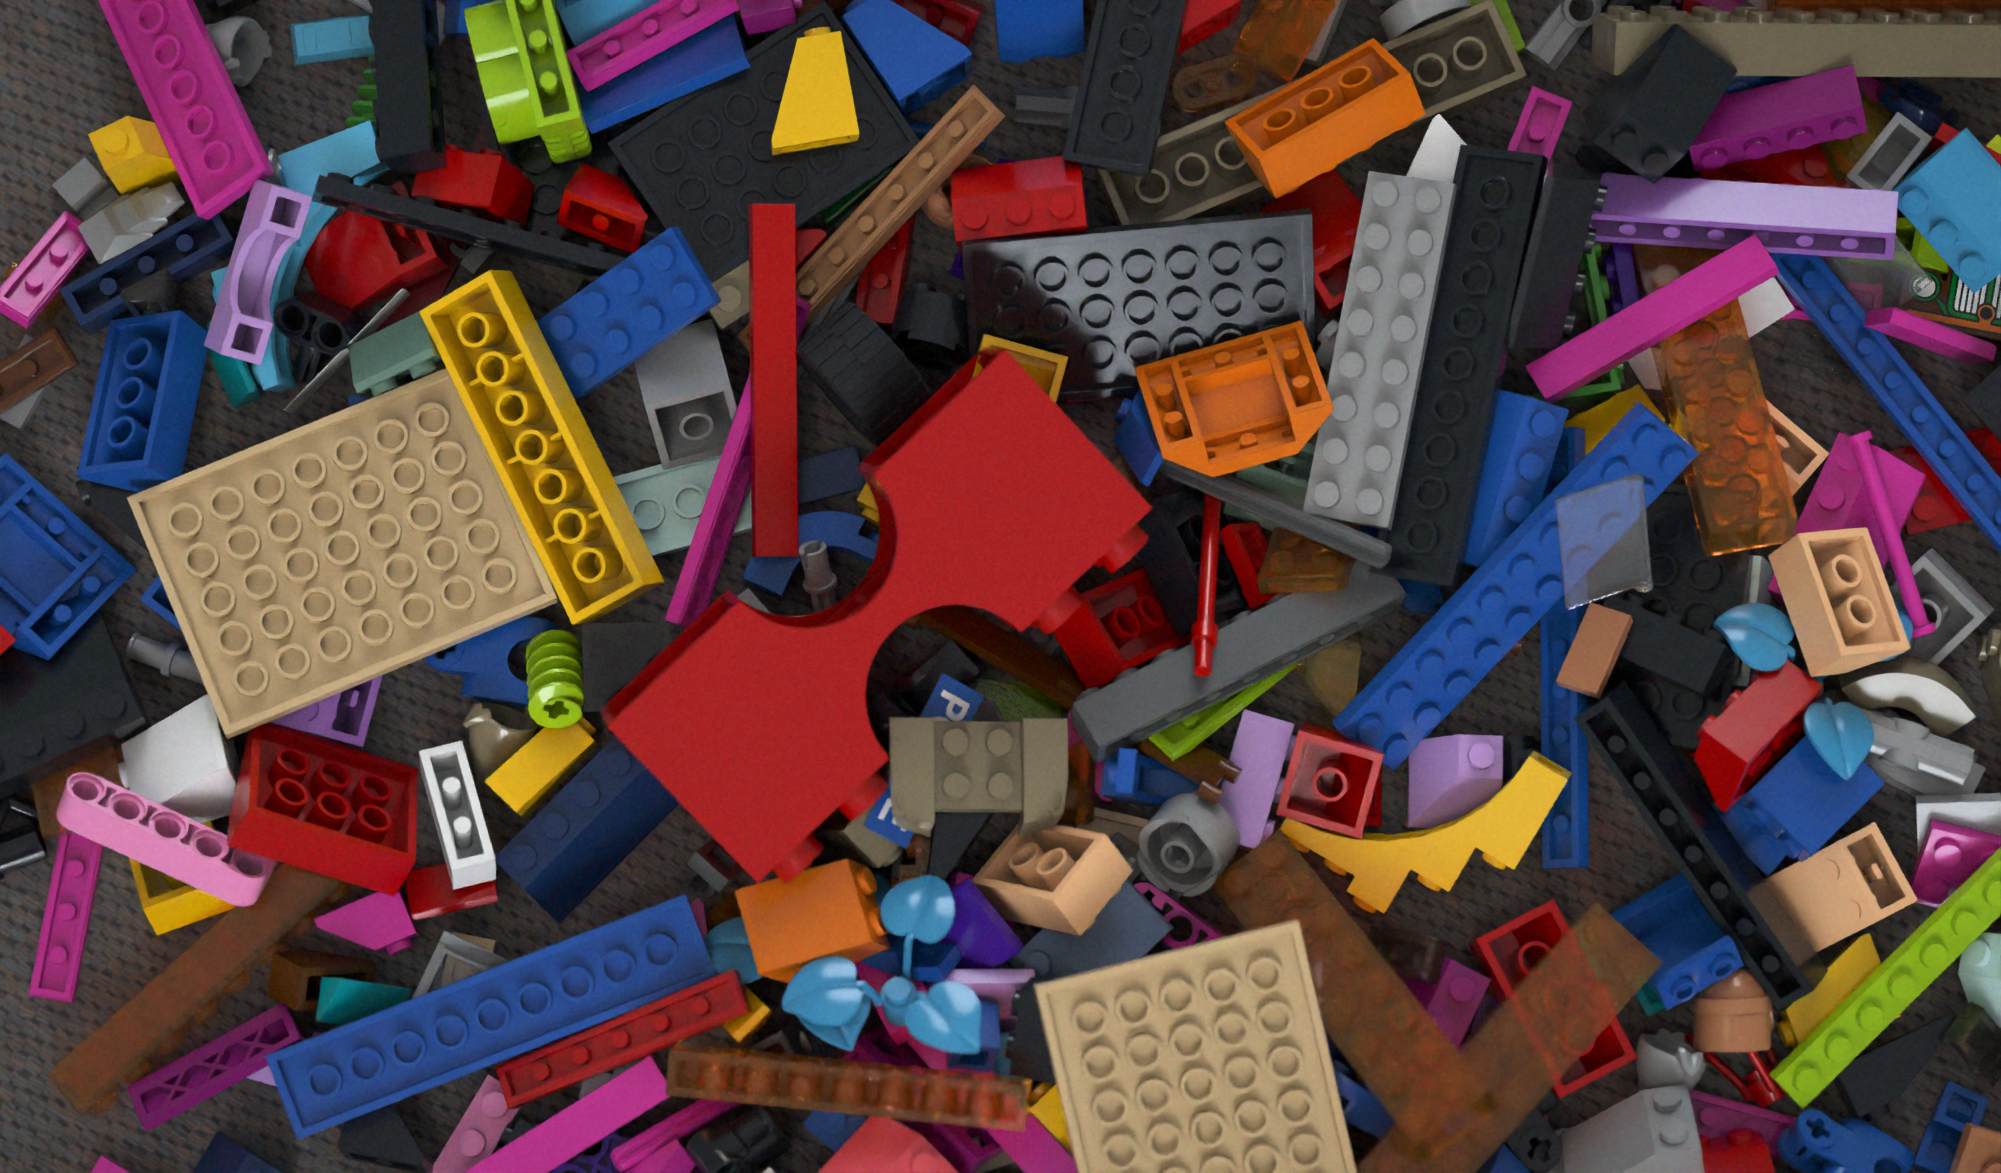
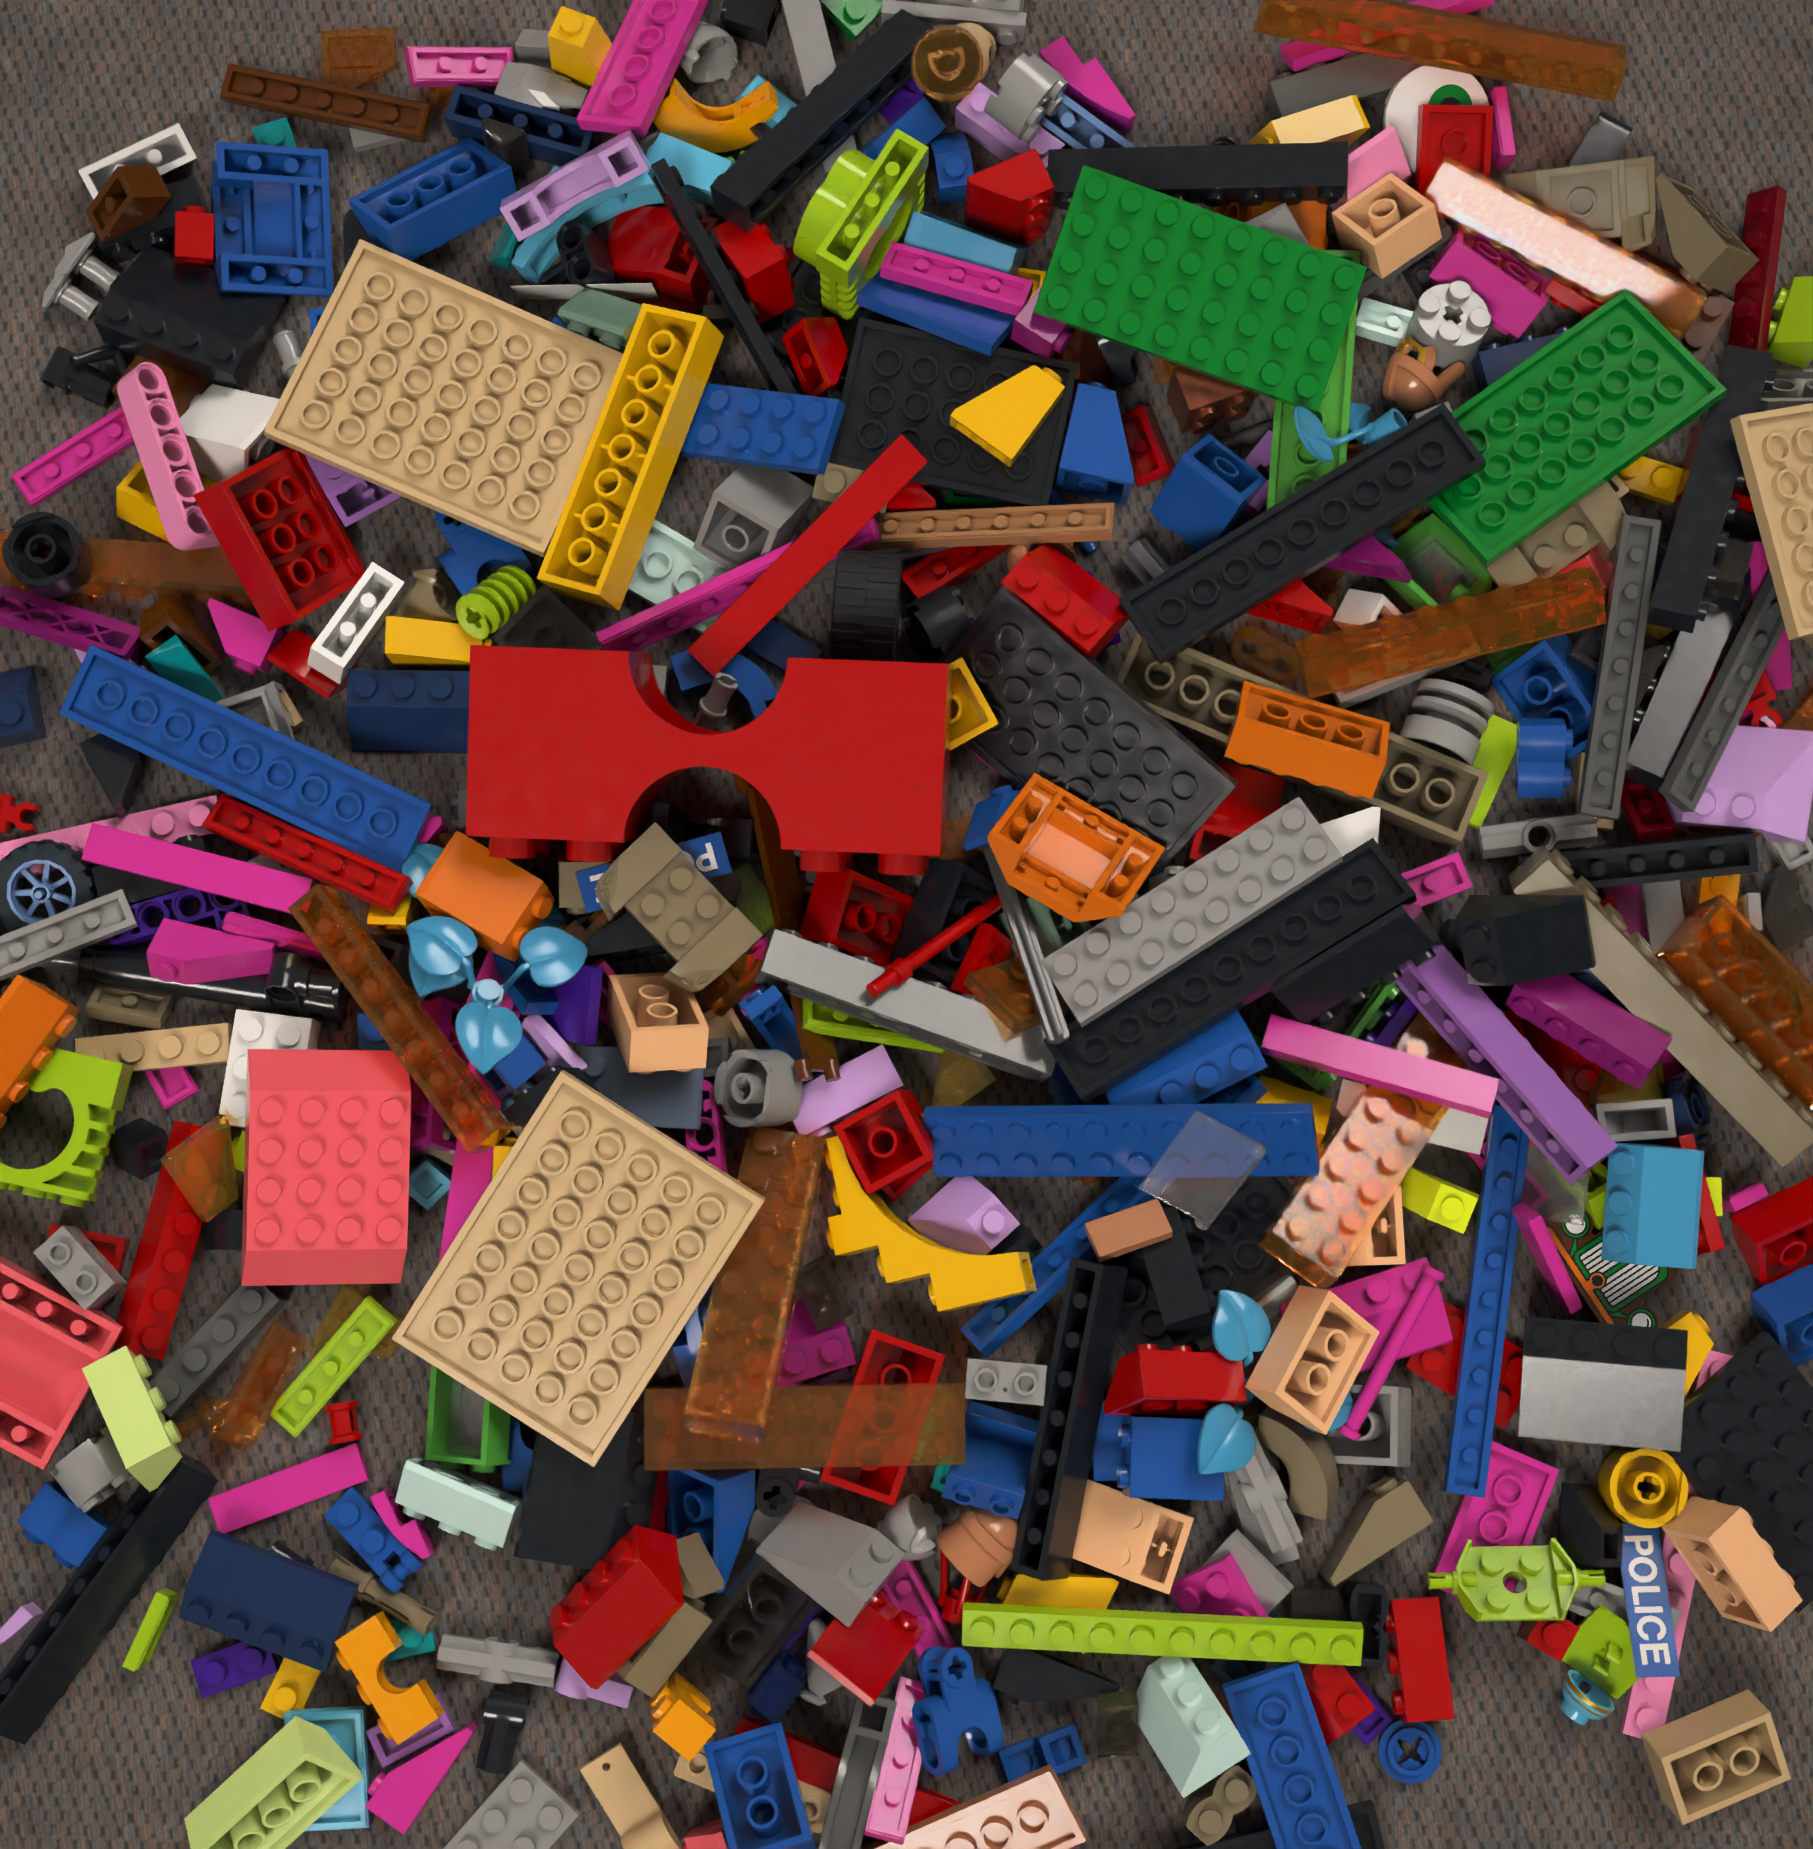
camera: 45 degrees right, 0 degrees up
none -> black brick [2,512,92,598]
none -> light orange arch [652,77,779,153]
none -> light grey window [961,1357,1047,1406]
none -> neon yellow slope [1399,1165,1480,1234]

